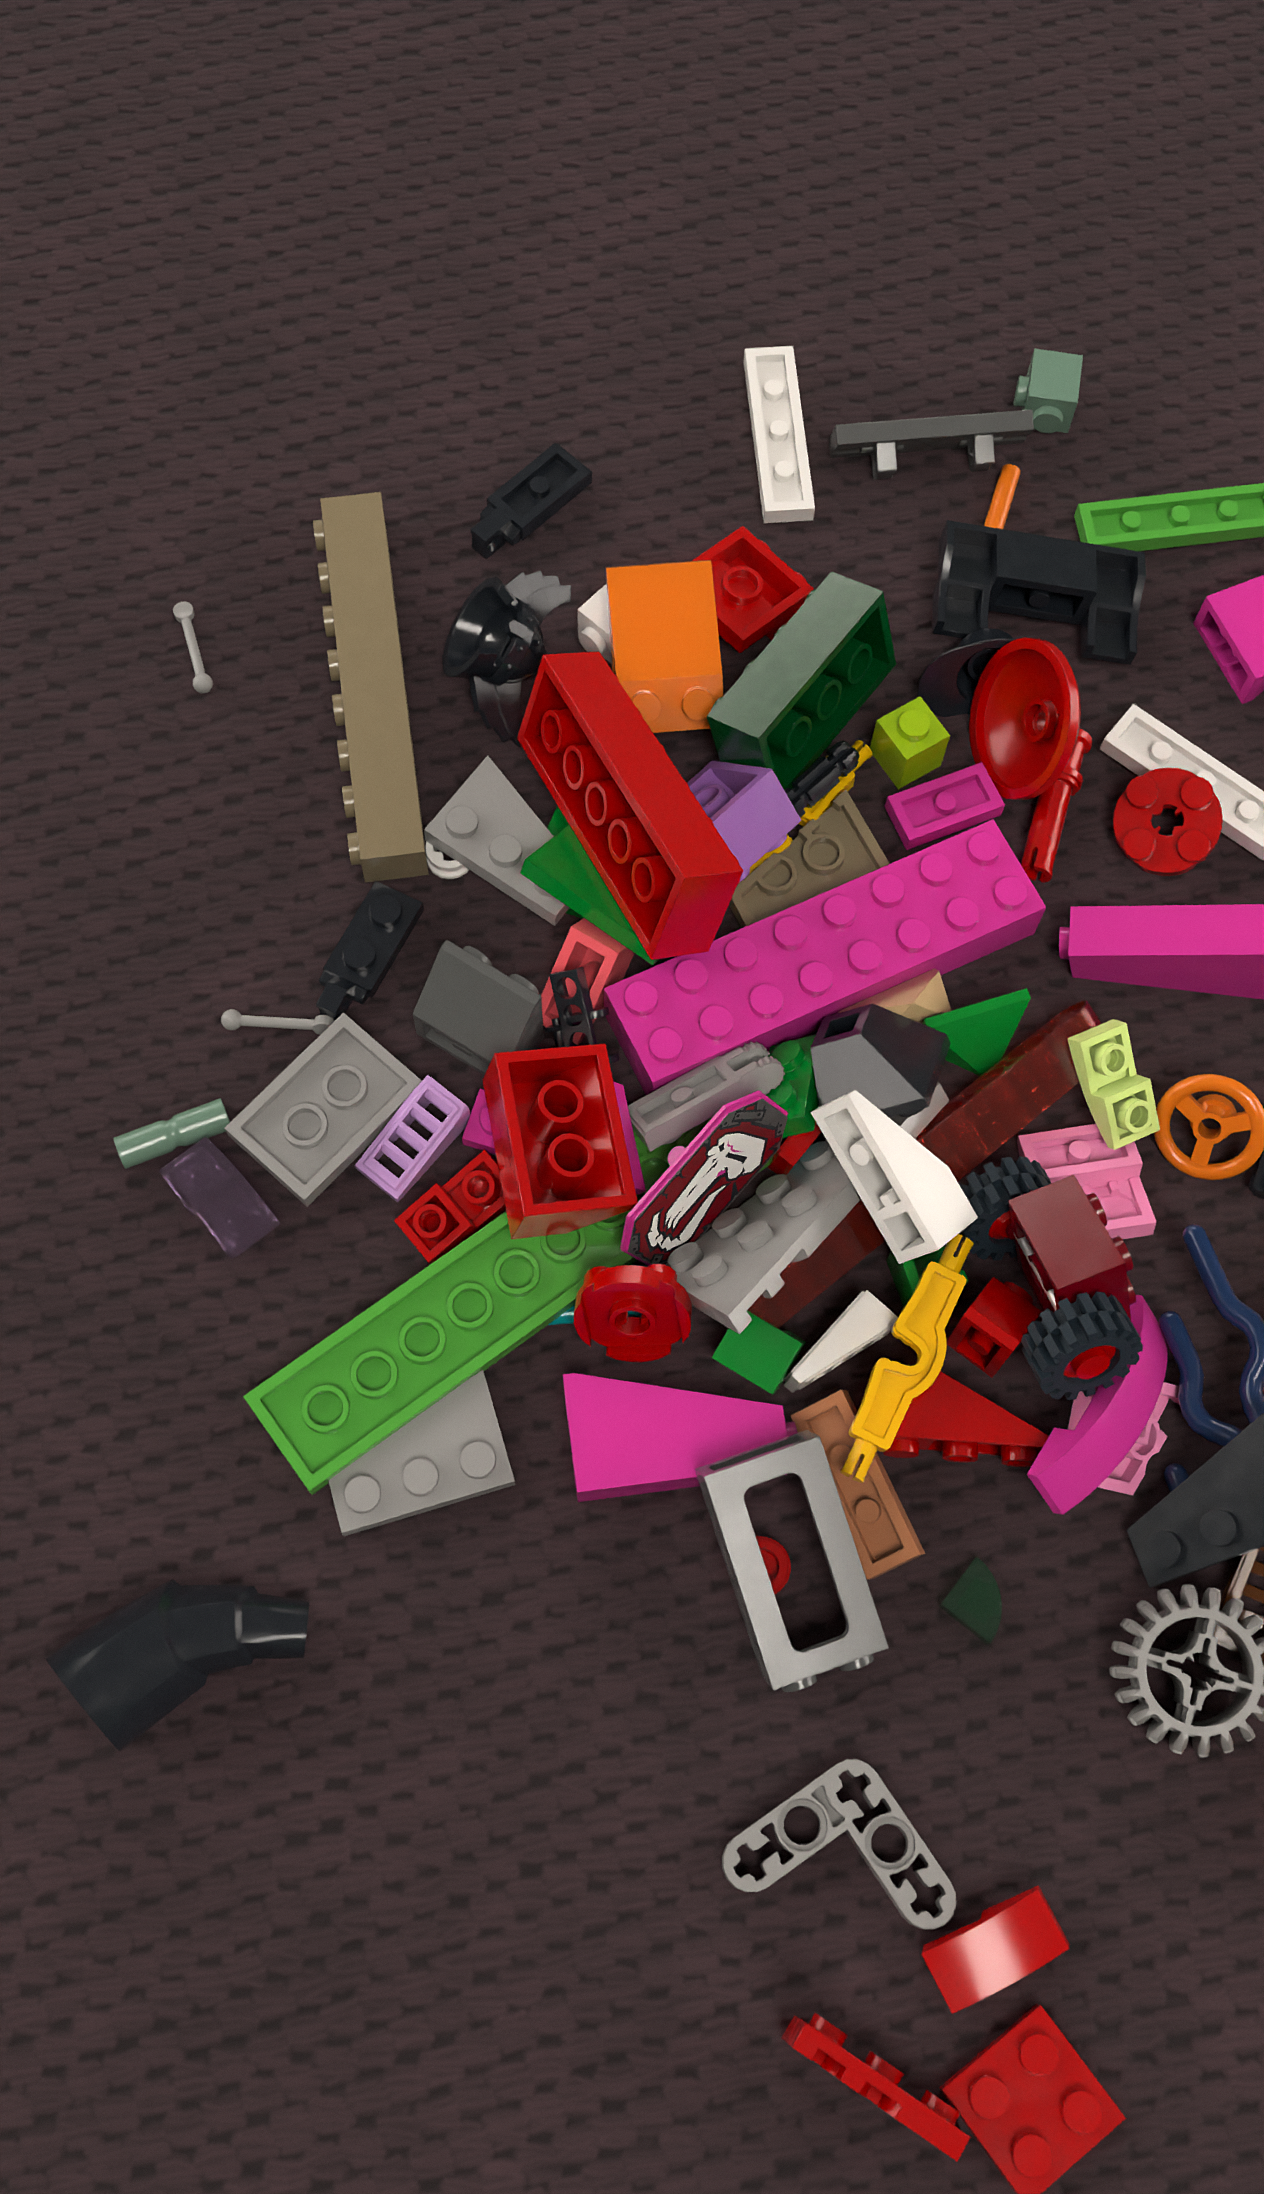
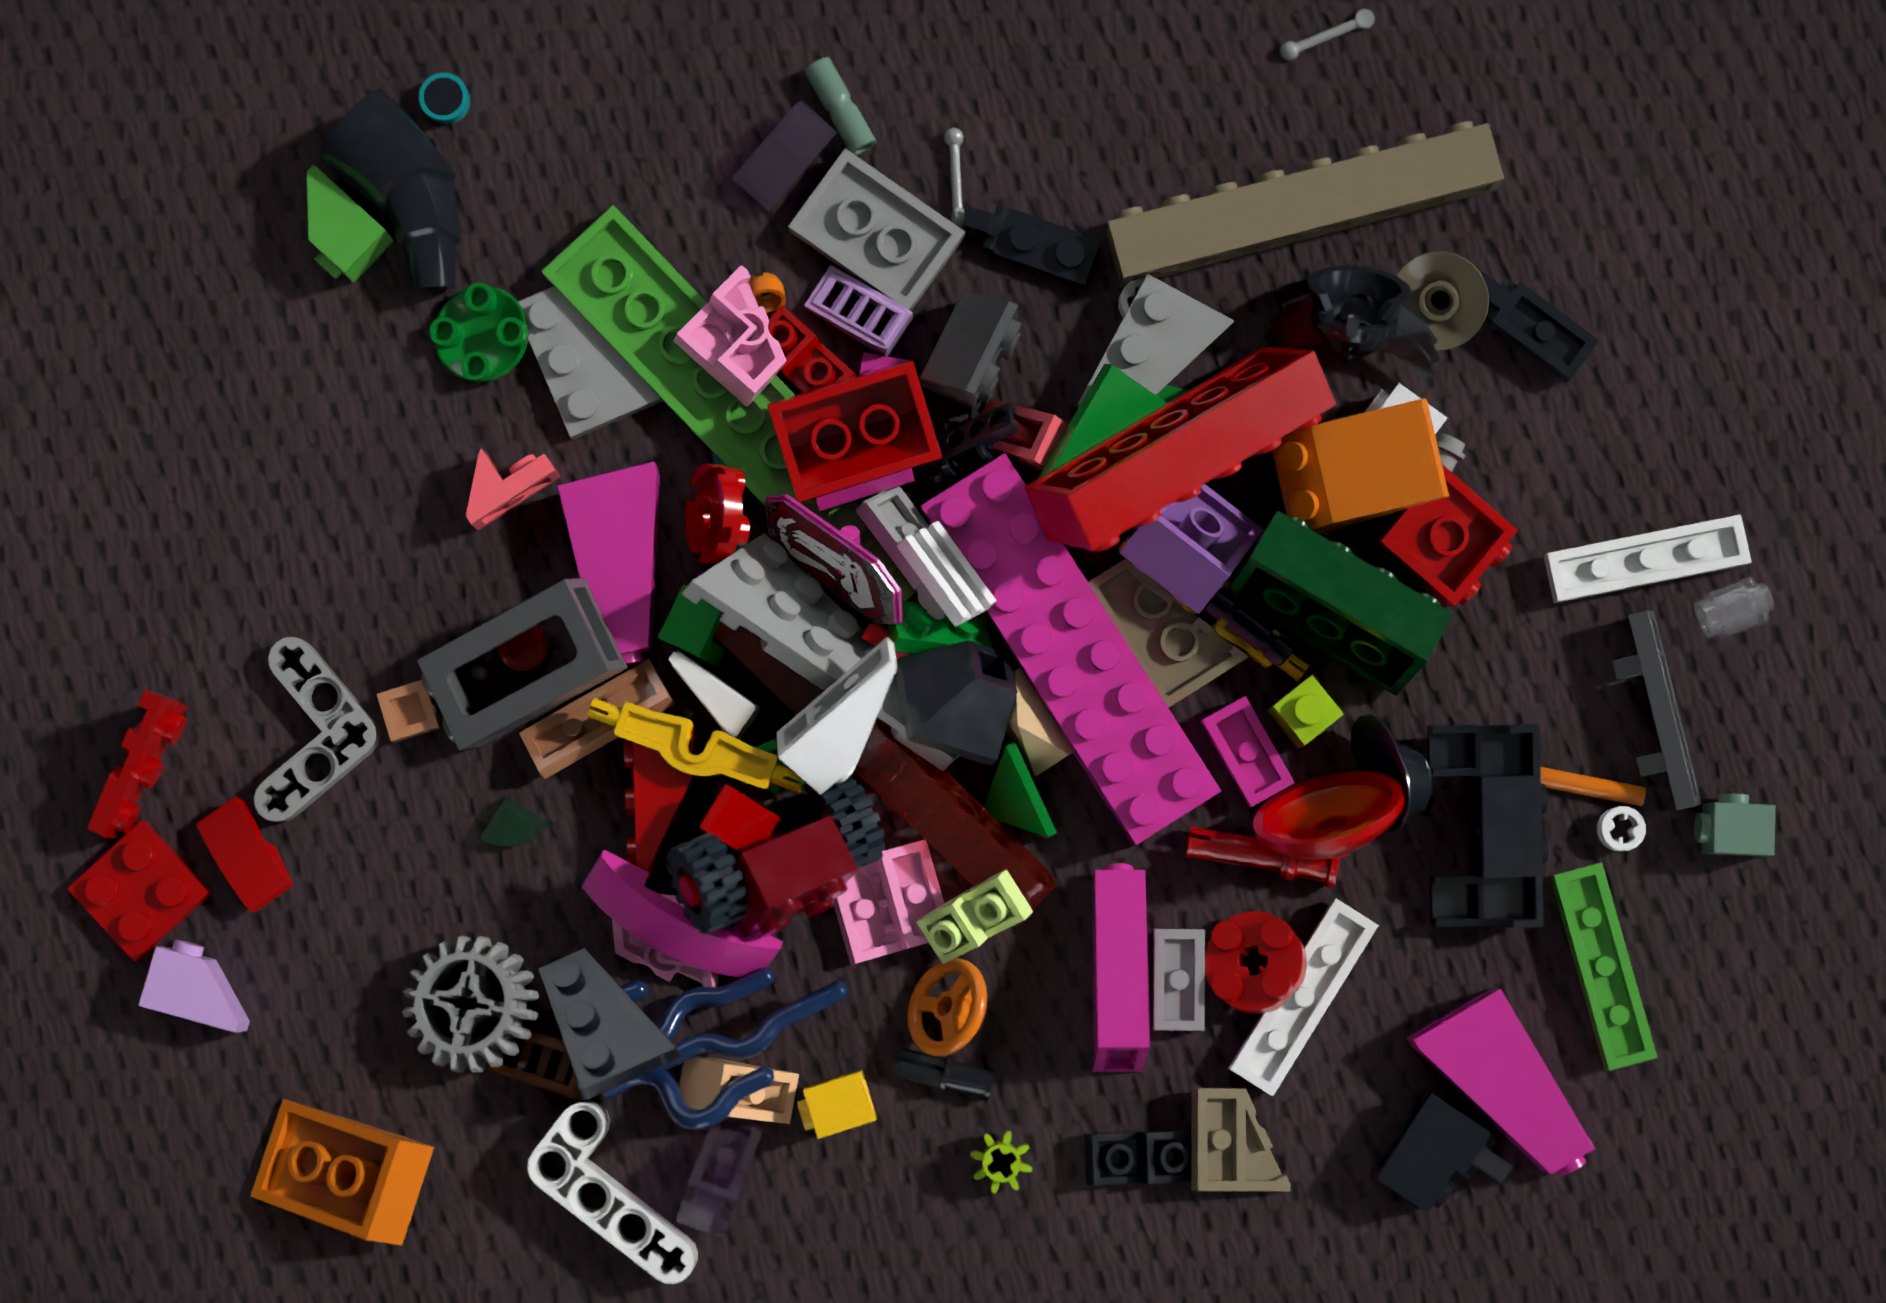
camera: 85 degrees right, 15 degrees up
none -> lavender slope [138,939,250,1033]
none -> bright green slope [307,164,394,283]
none -> nougat plate [376,680,442,743]
none -> tile [419,73,470,125]
none -> green dish [430,283,529,383]
none -> coral slope [466,448,561,530]
none -> bright pink slope [673,265,787,407]
none -> orange hinge [748,272,786,315]
none -> white tile [897,521,997,627]
none -> light grey plate [1153,929,1205,1031]
none -> dark tan dish [1397,251,1489,351]
none -> white bush [1597,806,1646,851]
none -> clear brick [1694,576,1774,639]

